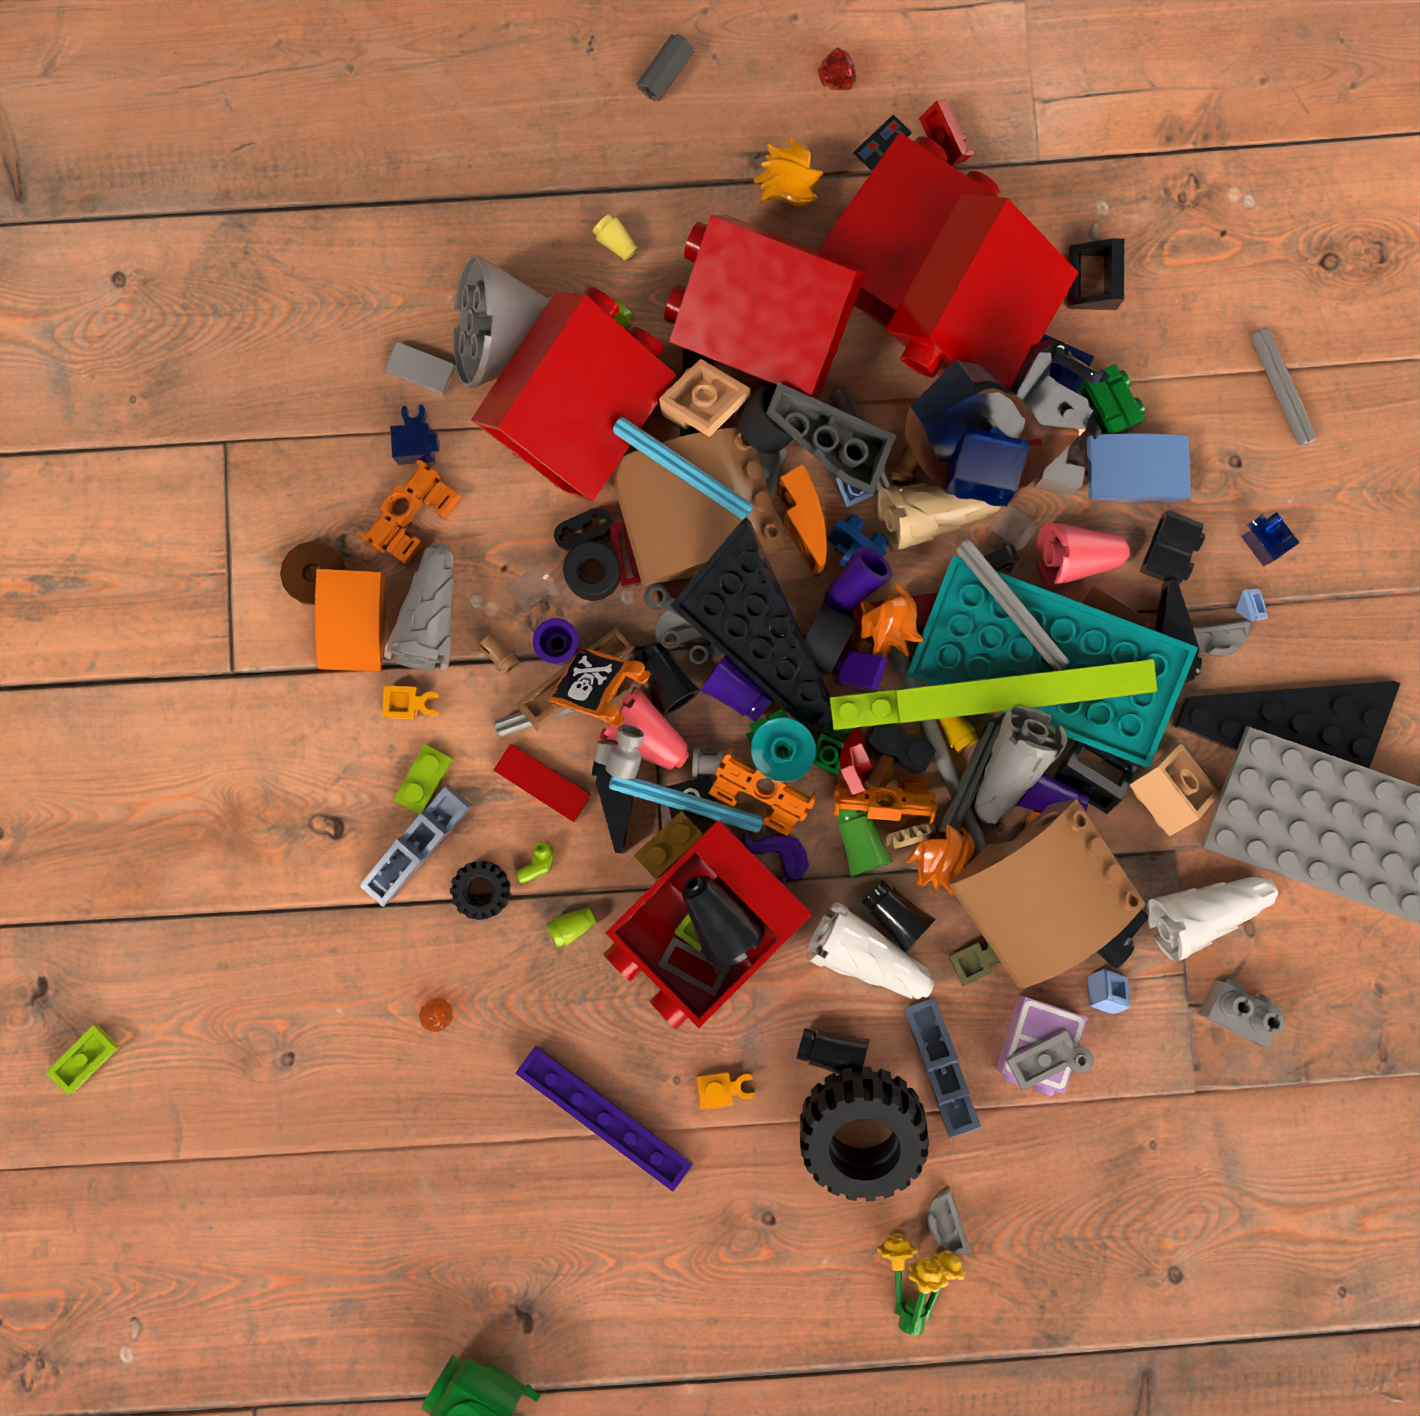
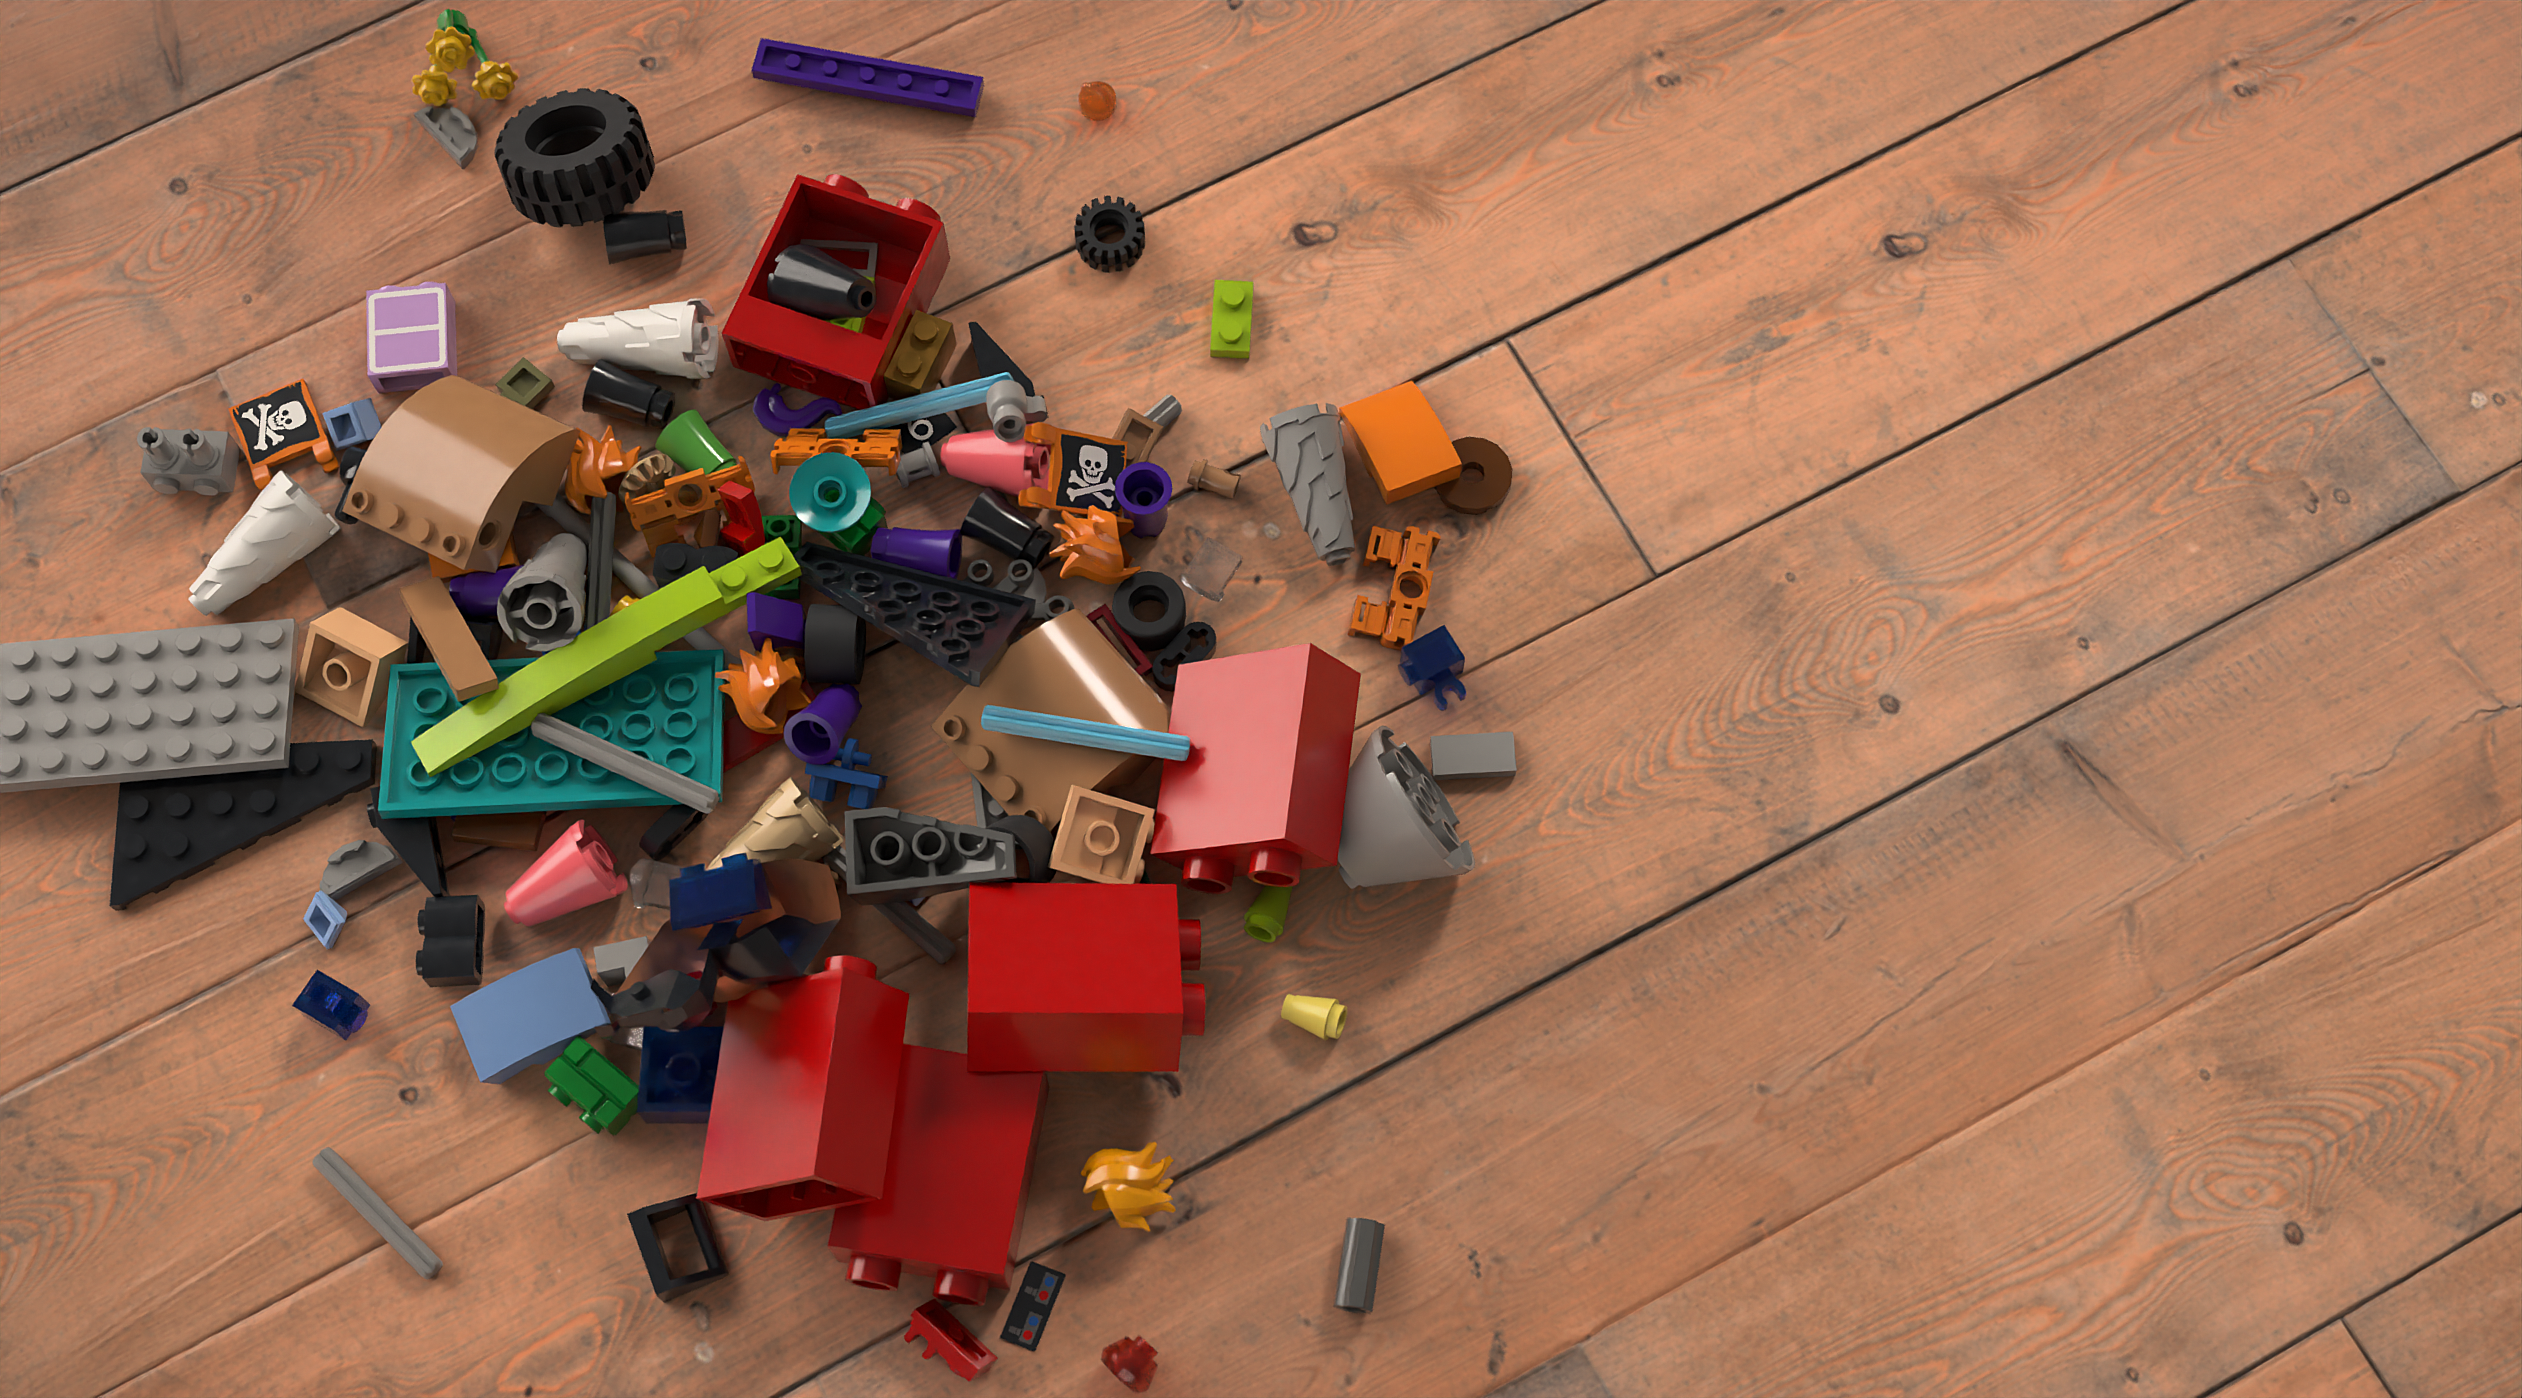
camera: 155 degrees right, 15 degrees down
sand blue slope [359,784,473,907] -> none
light orange plate [382,685,440,720] -> none
red tile [493,743,591,822] -> none
lime arm [515,841,554,885] -> none
lime cone [546,907,597,948] -> none
light orange plate [697,1071,755,1110] -> none
orange slope [778,464,827,577] -> none
sand blue slope [904,998,981,1139] -> none
light grey hinge [1006,1029,1094,1091] -> none
none -> flag [228,378,340,492]
none -> medium nougat tile [399,576,499,702]
none -> orange hair [1049,505,1141,585]

